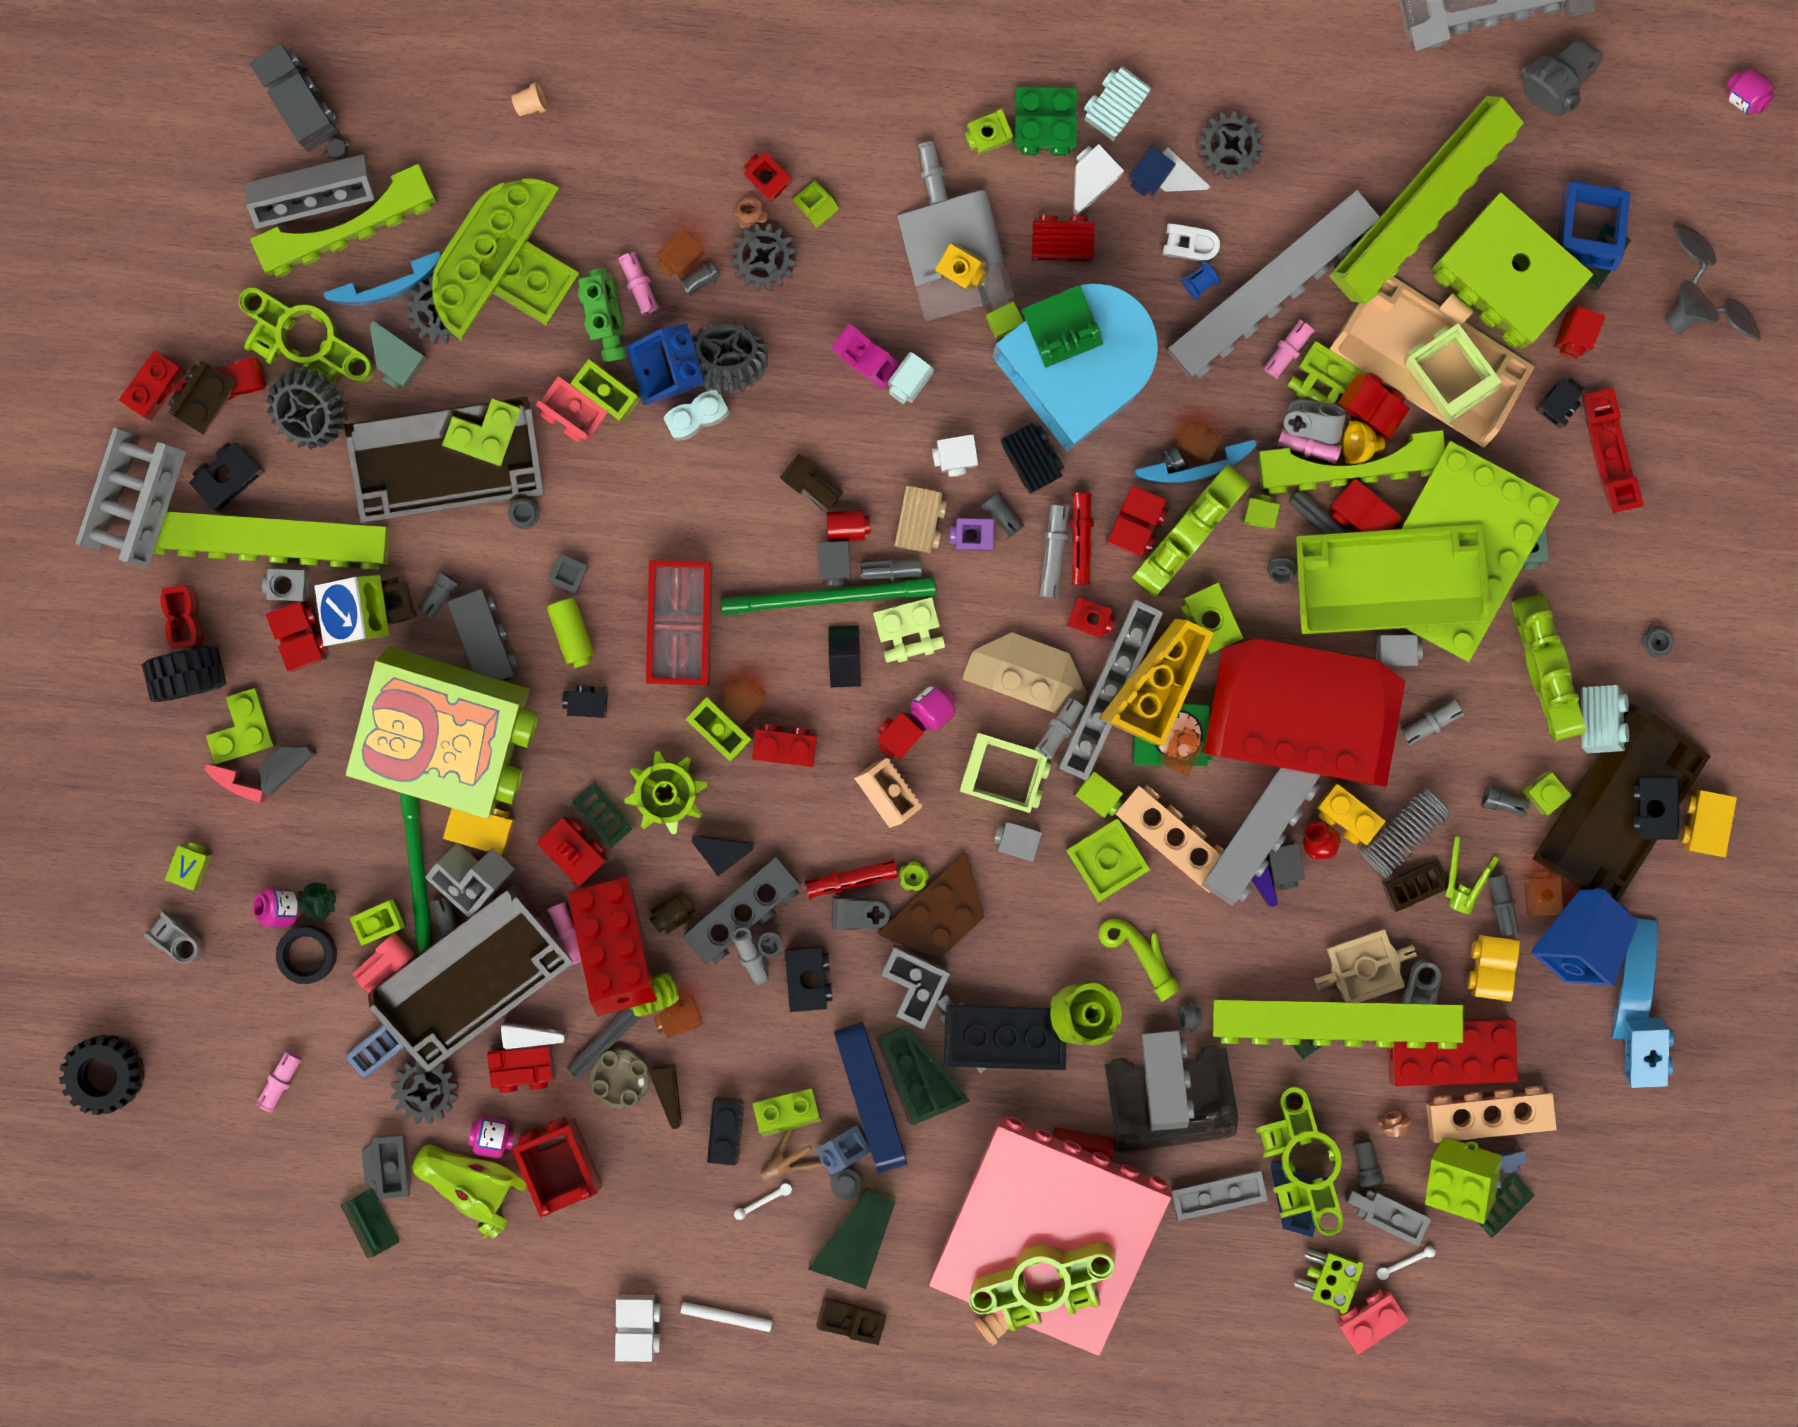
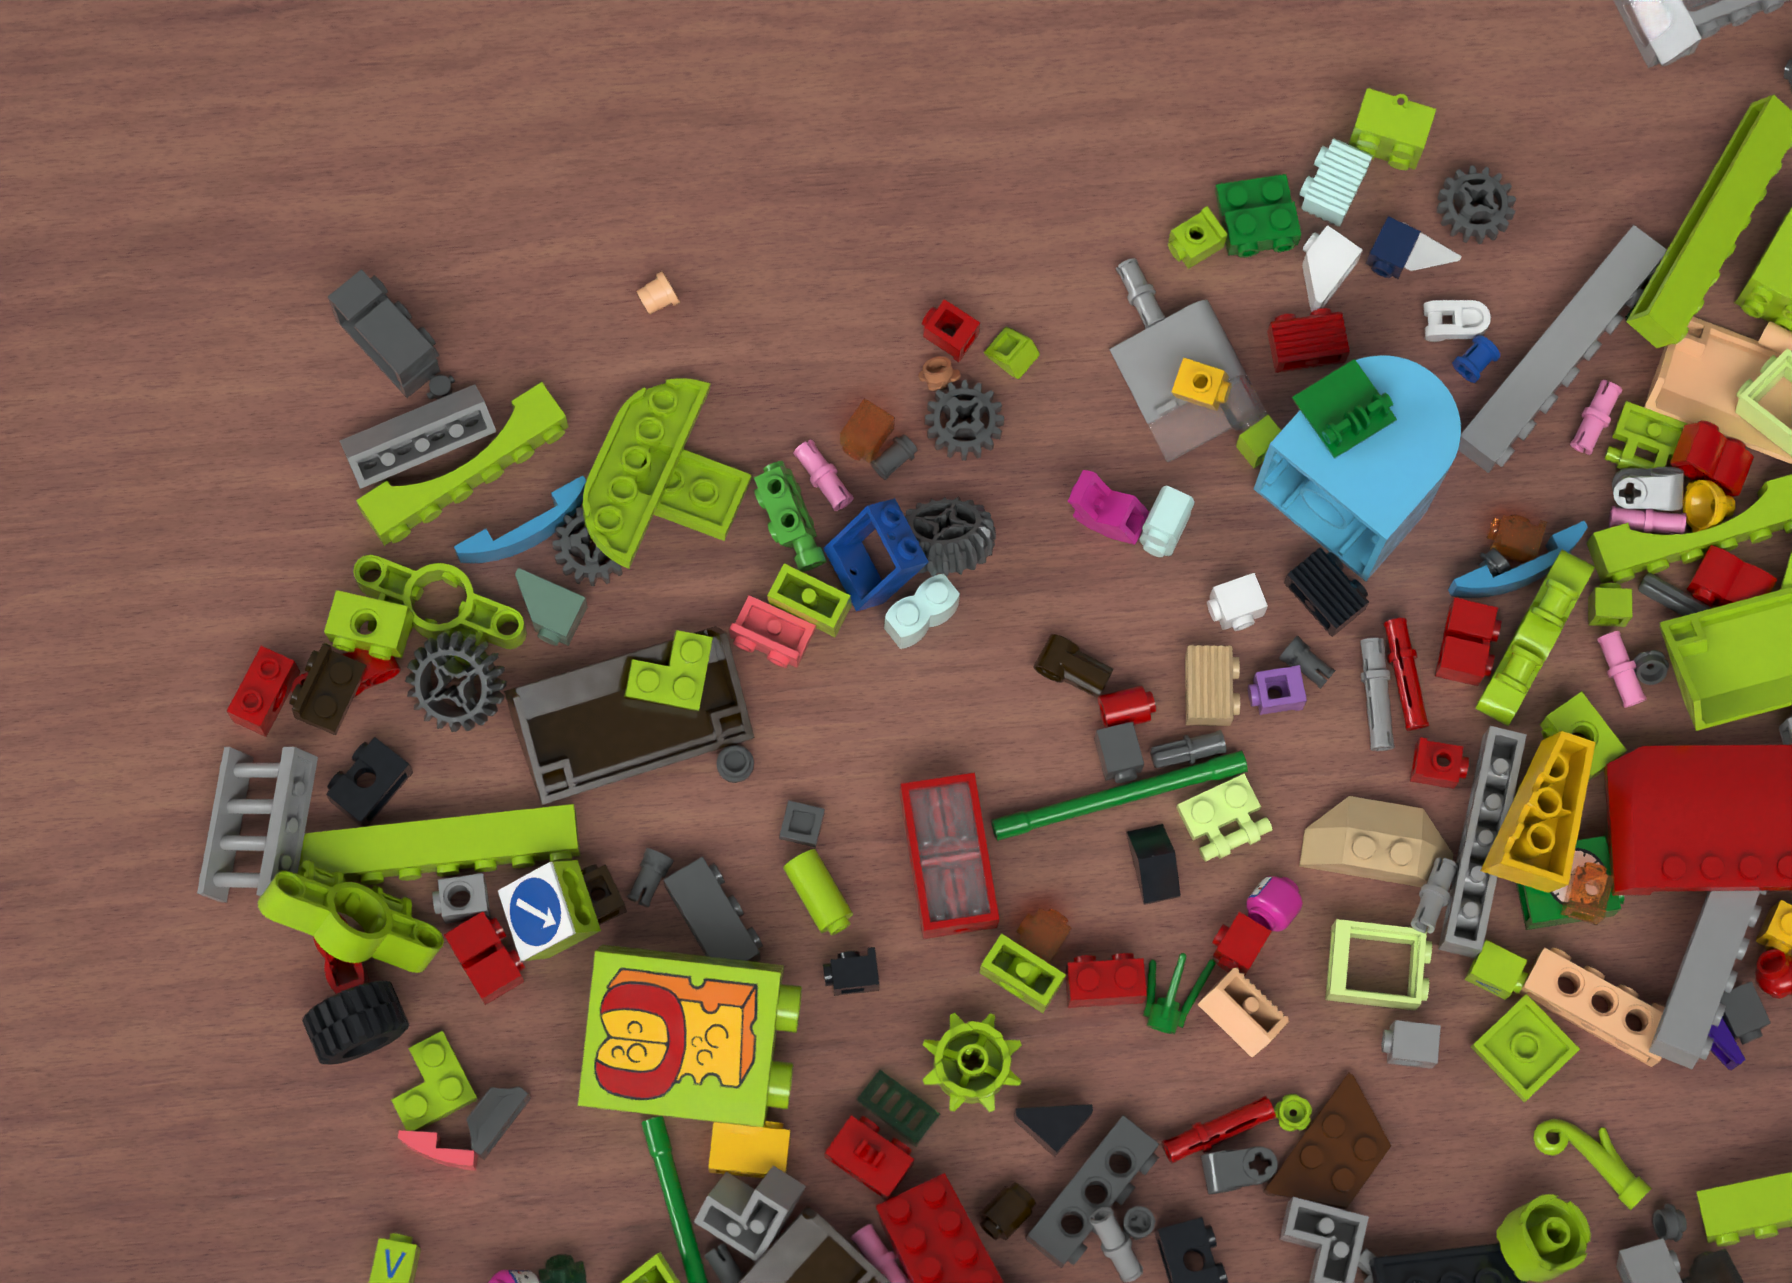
camera: 20 degrees left, 15 degrees down
none -> lime piece [257,860,444,973]
none -> lime brick [324,590,414,660]
none -> green plant [1143,953,1216,1035]
none -> lime brick [1349,88,1436,170]
none -> bright pink pin [1597,631,1647,708]

